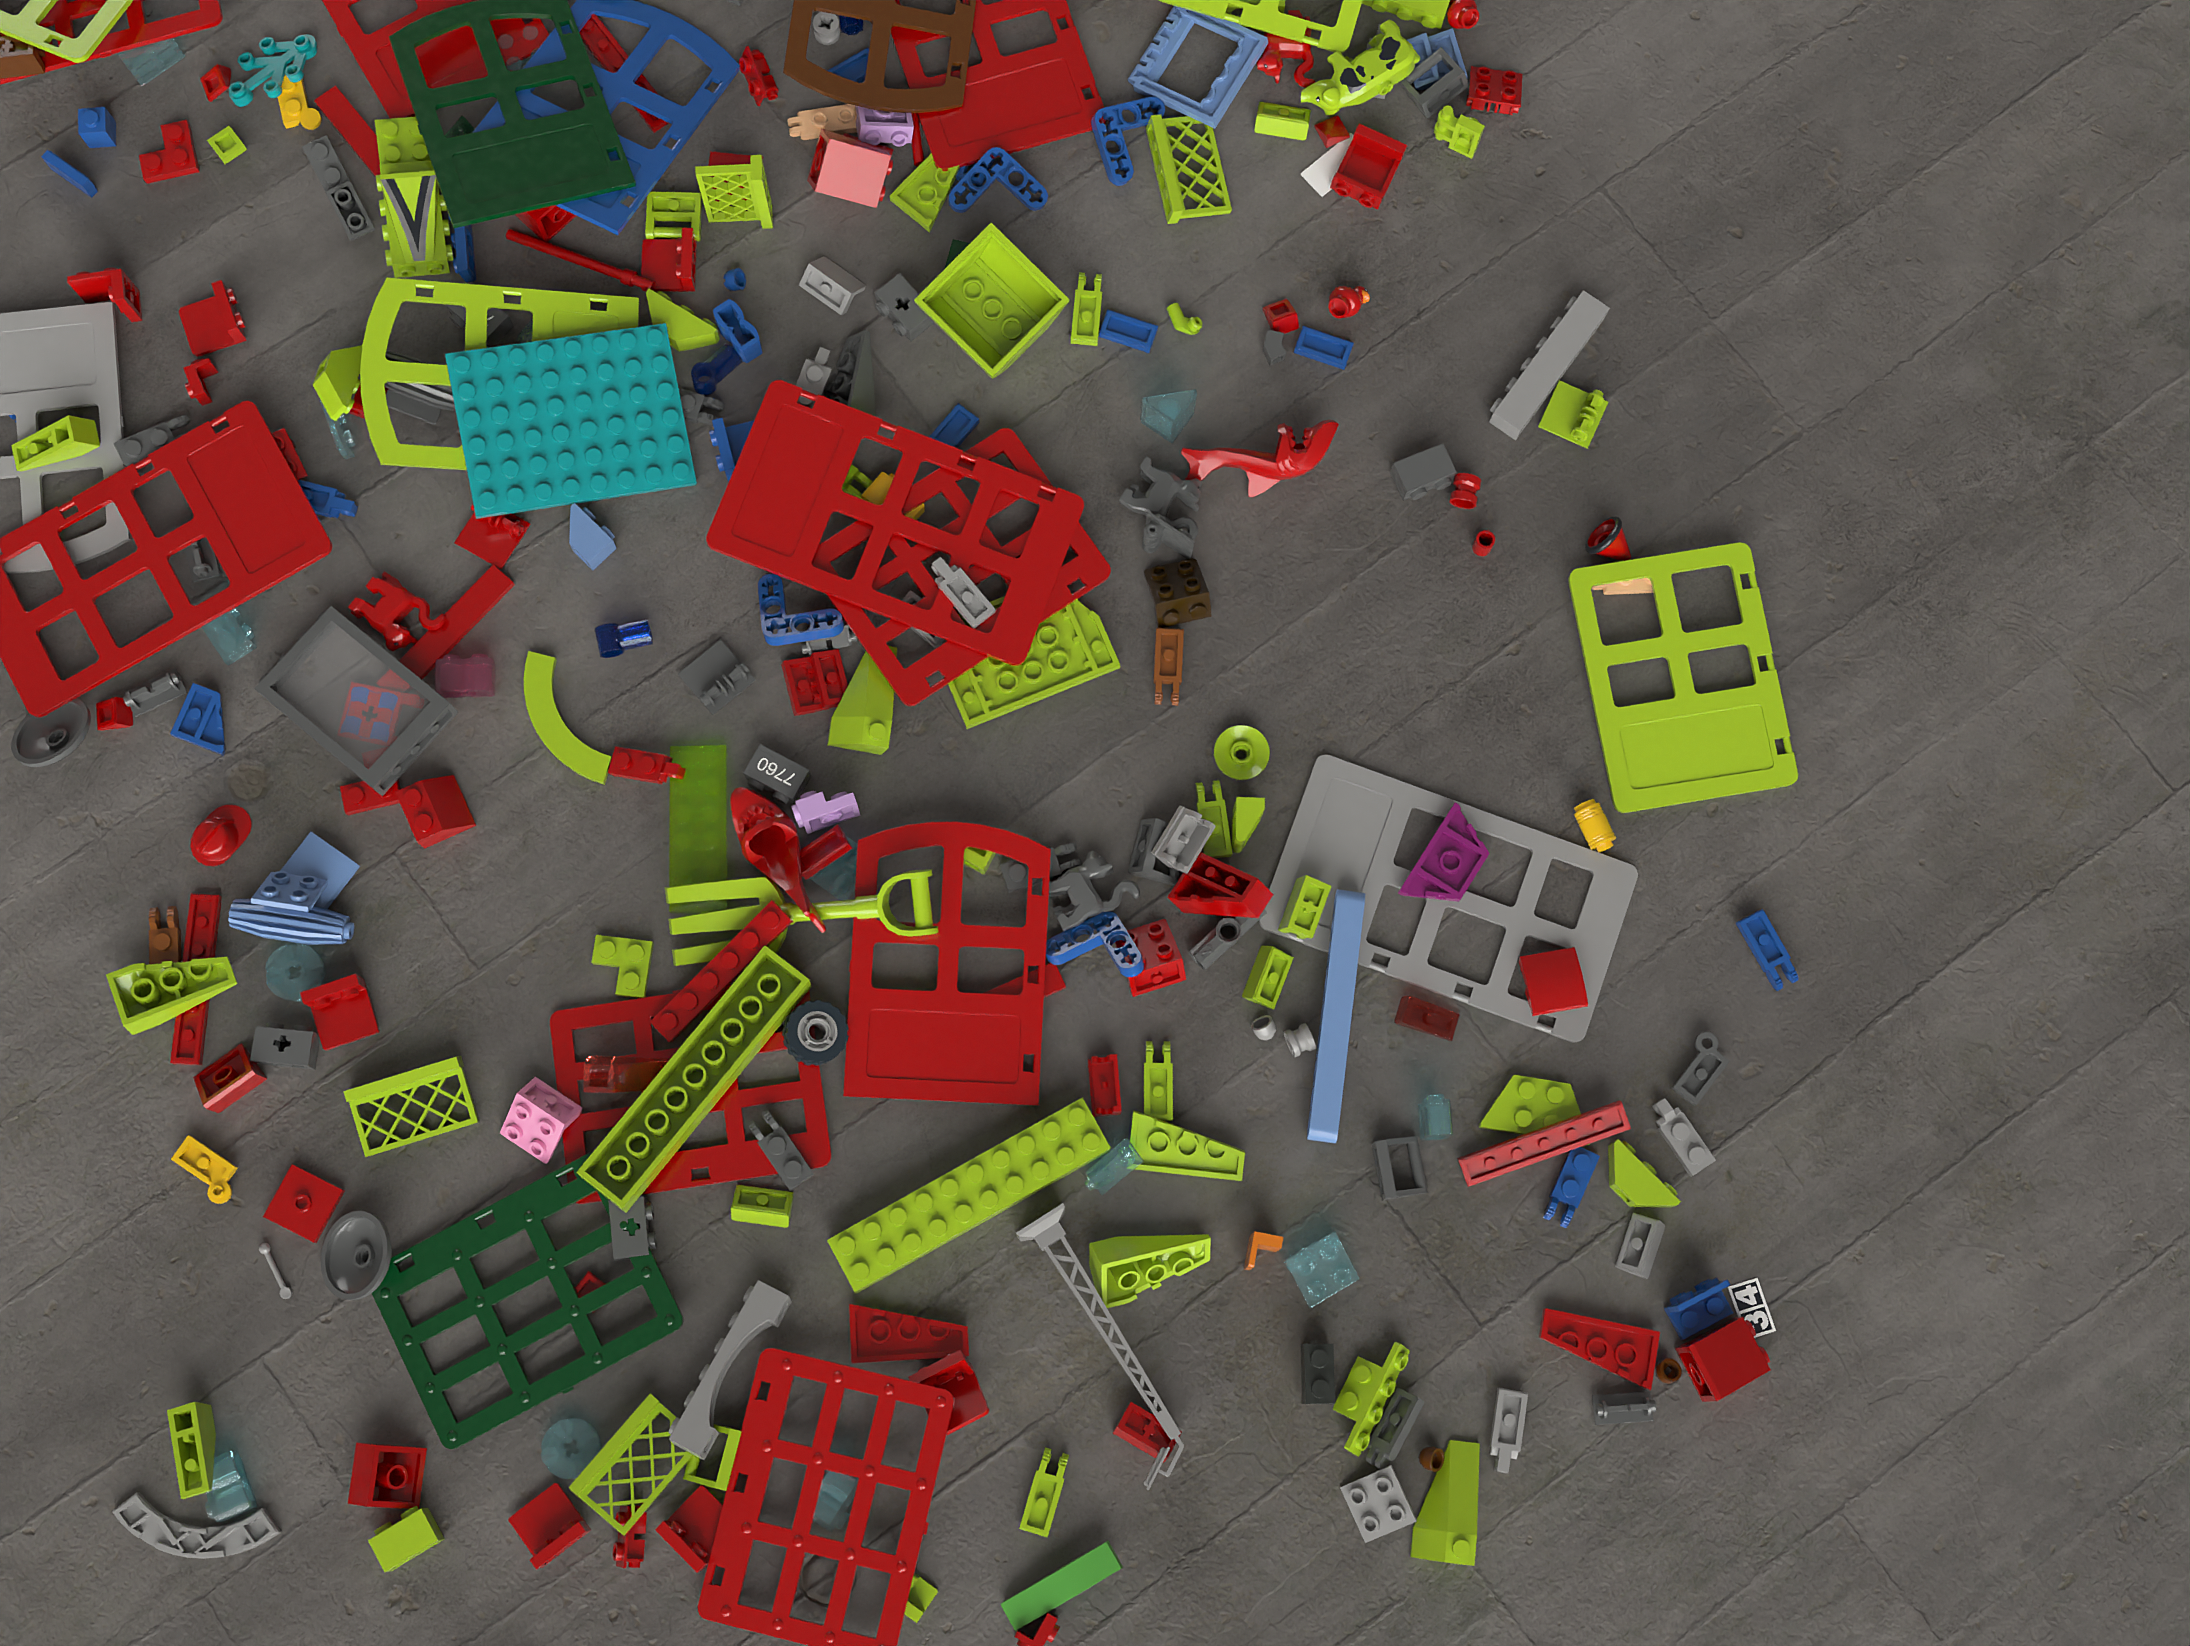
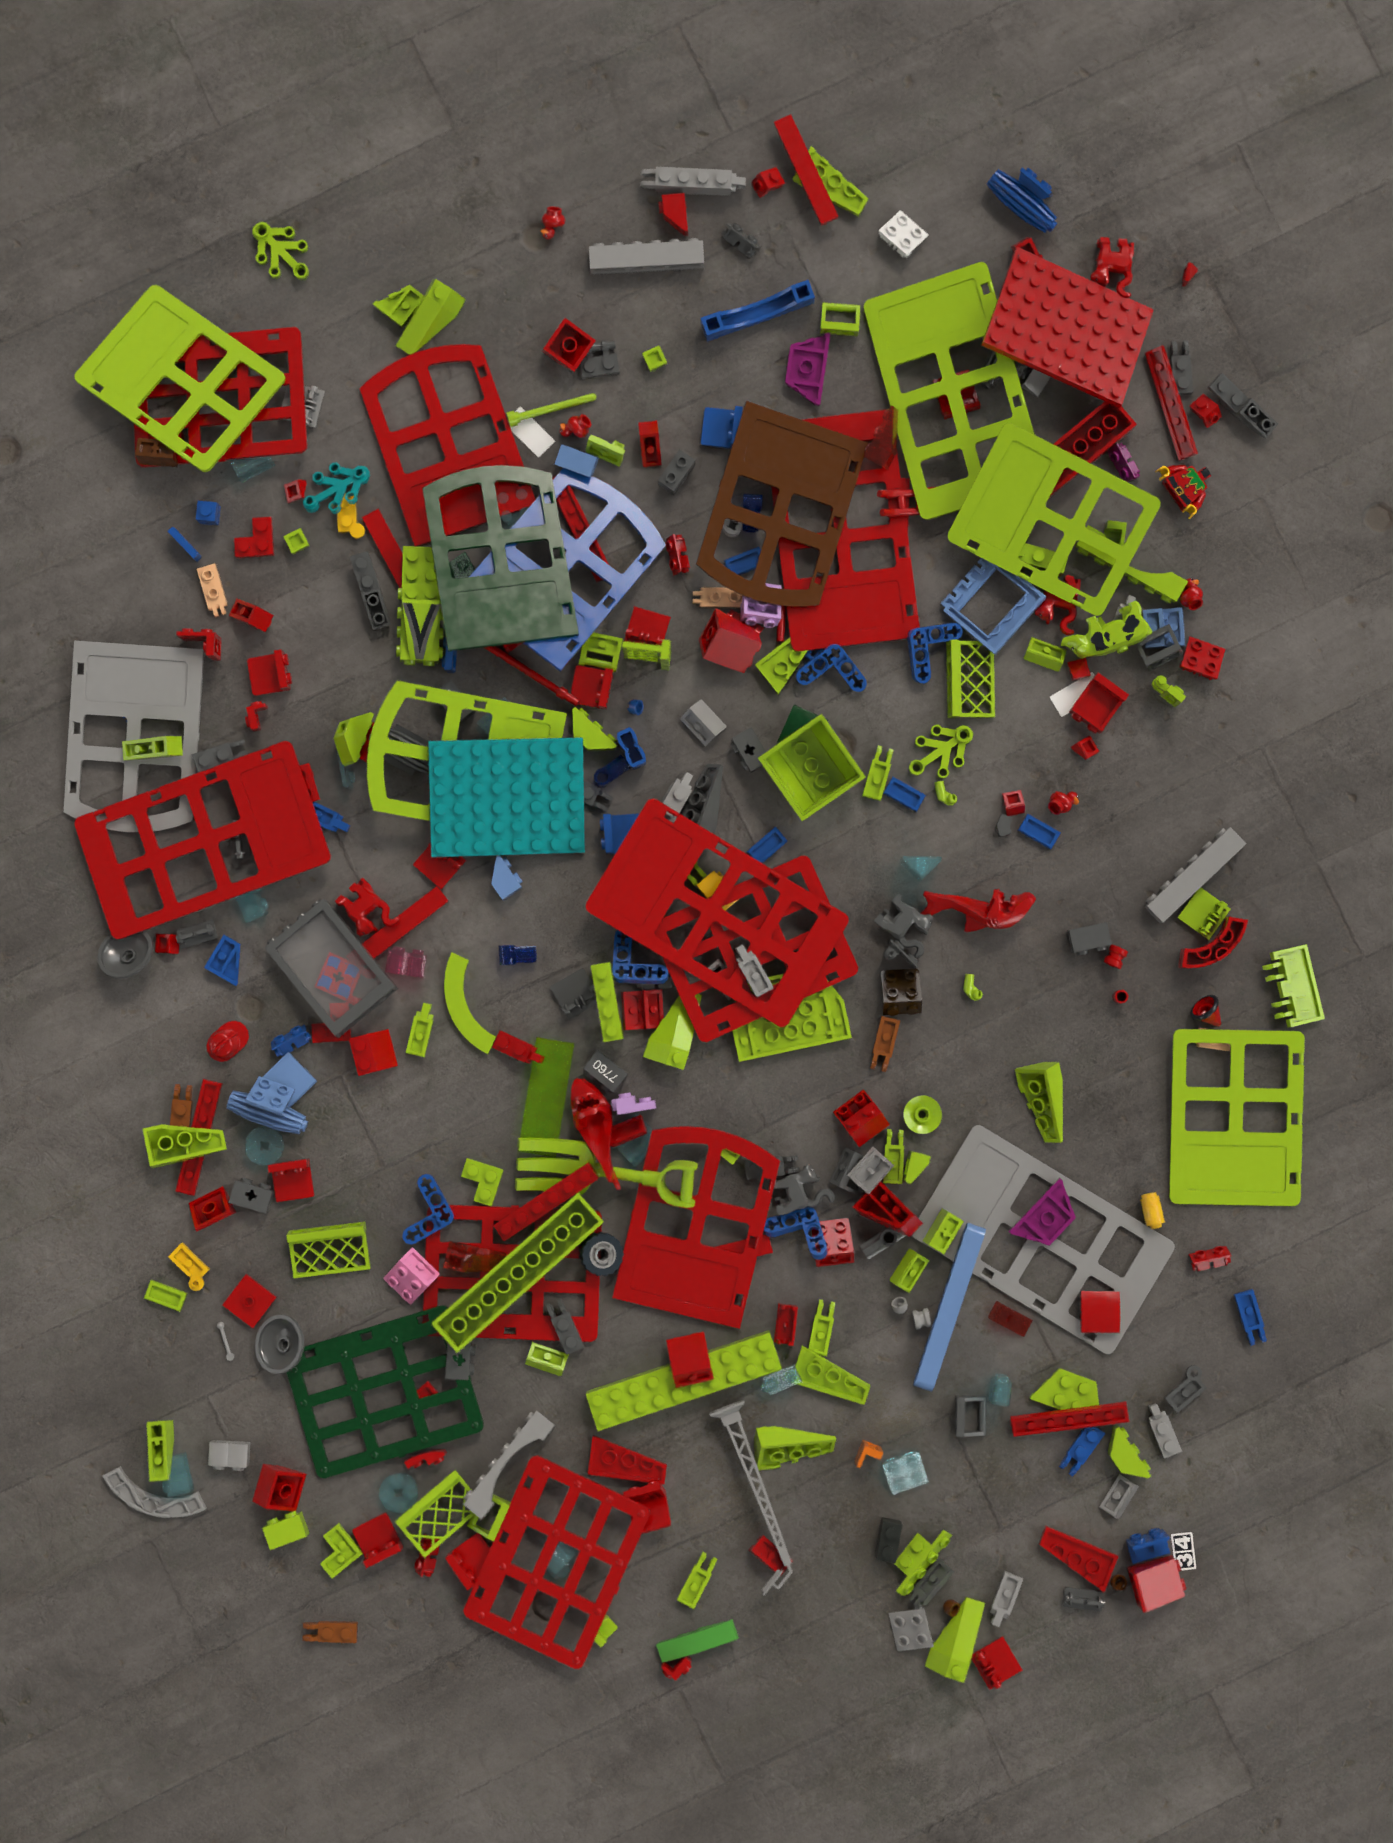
camera: 20 degrees right, 10 degrees up
none -> lime tile [144,1280,188,1312]
none -> light nougat hinge [197,563,228,617]
none -> light grey brick [208,1440,251,1471]
none -> red slope [229,599,274,632]
none -> blue hinge [271,1024,312,1057]
none -> lime plate [320,1523,363,1578]
none -> blue beam [402,1174,454,1244]
none -> red slope [404,1449,447,1469]
none -> lime hinge [406,1003,434,1057]
none -> lime arch [591,962,624,1042]
none -> red panel [666,1331,714,1388]
none -> red slope [833,1089,890,1147]
none -> lime plant [909,725,973,779]
none -> lime arm [963,974,983,1001]
none -> red hinge [971,1636,1022,1690]
none -> lime wedge [1015,1062,1063,1143]
none -> red slope [1071,736,1100,760]
none -> red brick [1178,917,1248,969]
none -> red hinge [1189,1246,1232,1272]
none -> lime hinge [1262,944,1325,1028]

